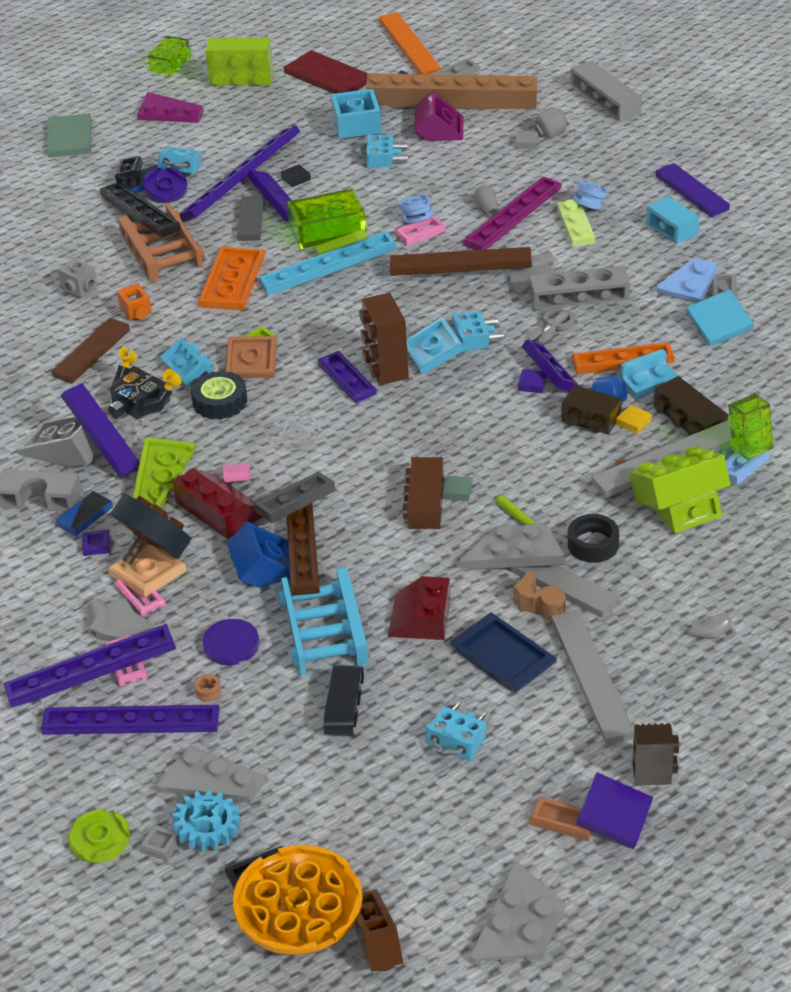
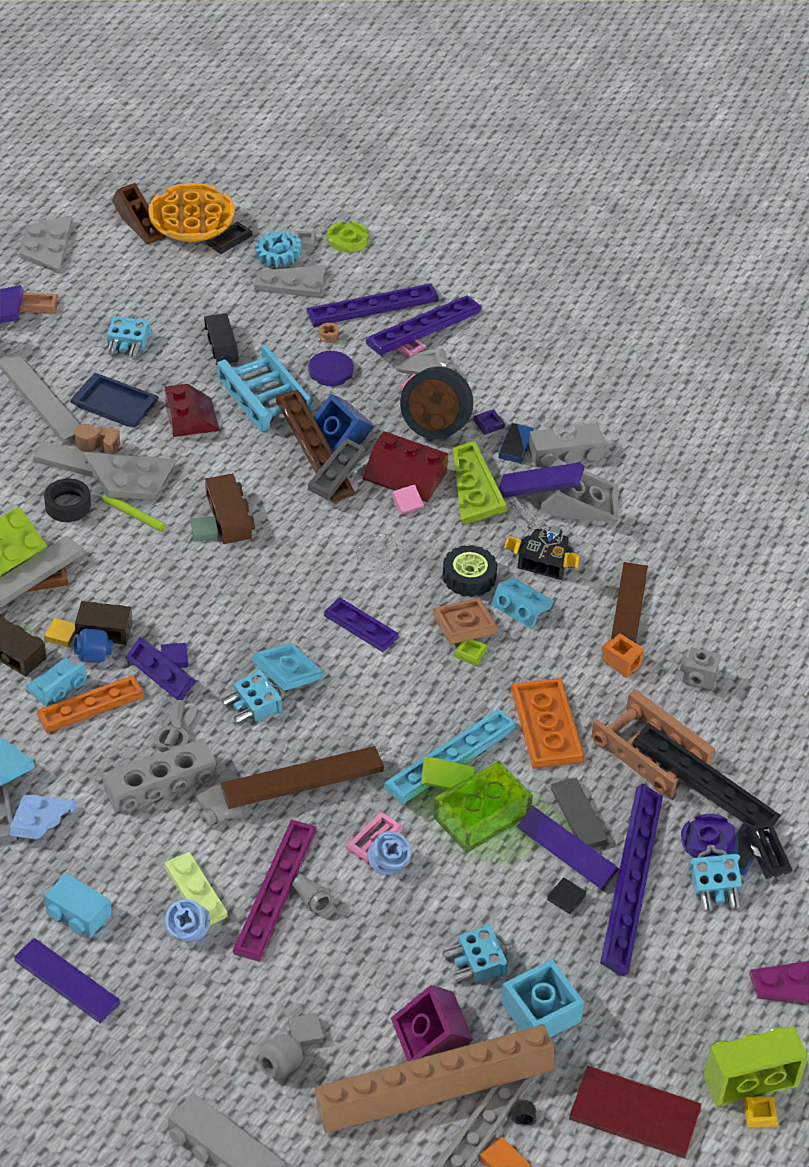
camera: 155 degrees right, 5 degrees up
reddish brown brick [359,292,409,385] -> none

